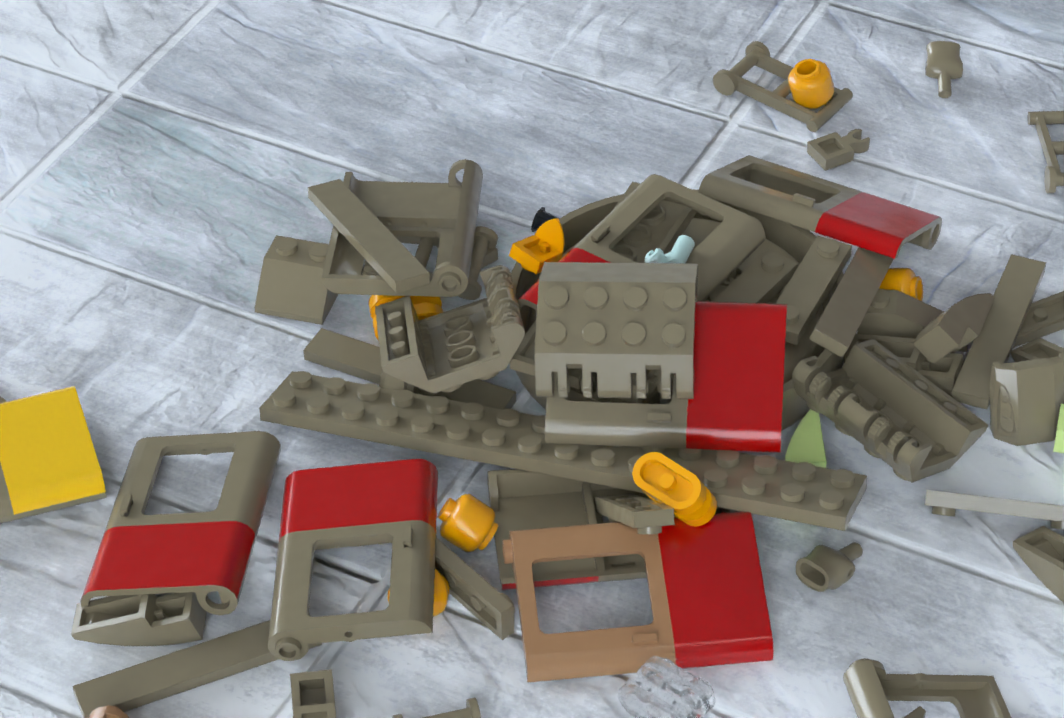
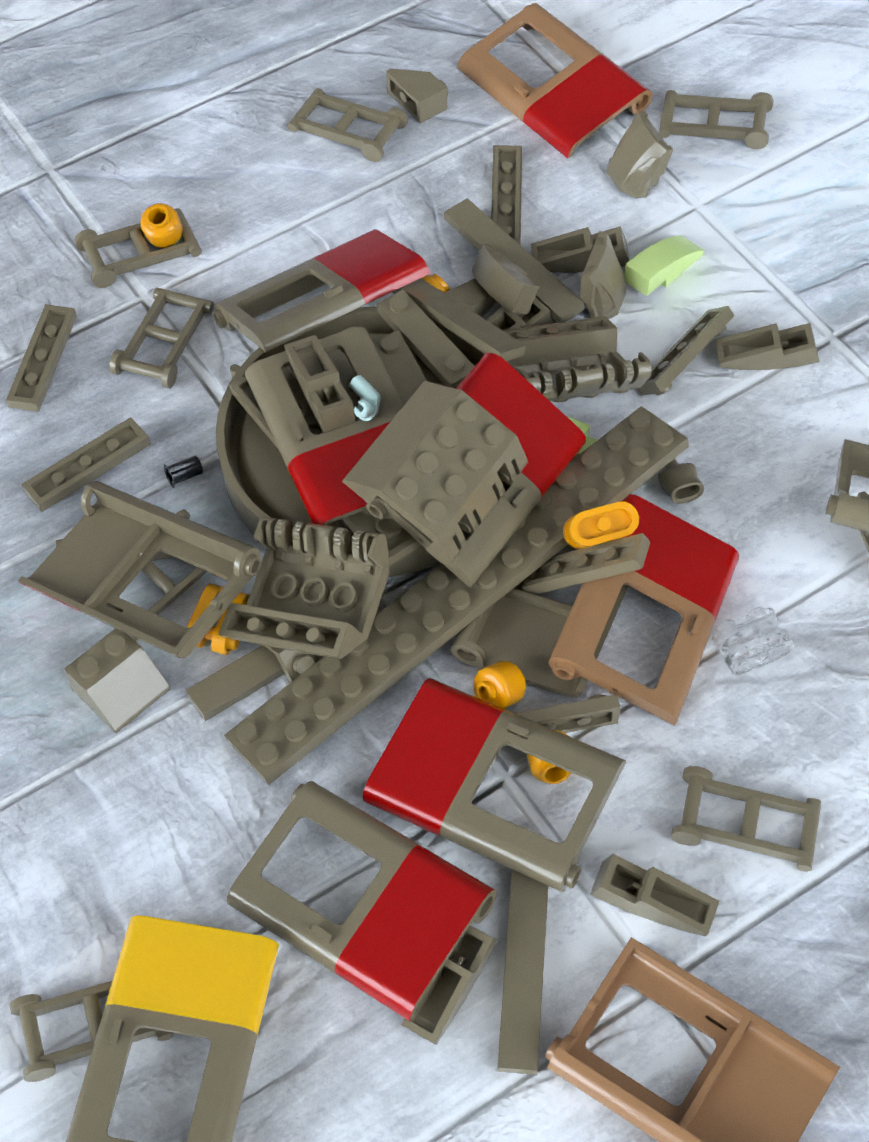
camera: 60 degrees left, 15 degrees up
dark tan tile [308,179,430,293] -> none
light orange plate [509,218,565,274] -> none
dark tan plate [807,129,870,171] -> none
dark tan piece [925,41,963,98] -> none
none -> dark tan plate [6,304,77,412]
none -> dark tan plate [21,417,151,512]
none -> dark tan piece [109,287,214,389]
none -> dark tan slope [284,335,356,433]

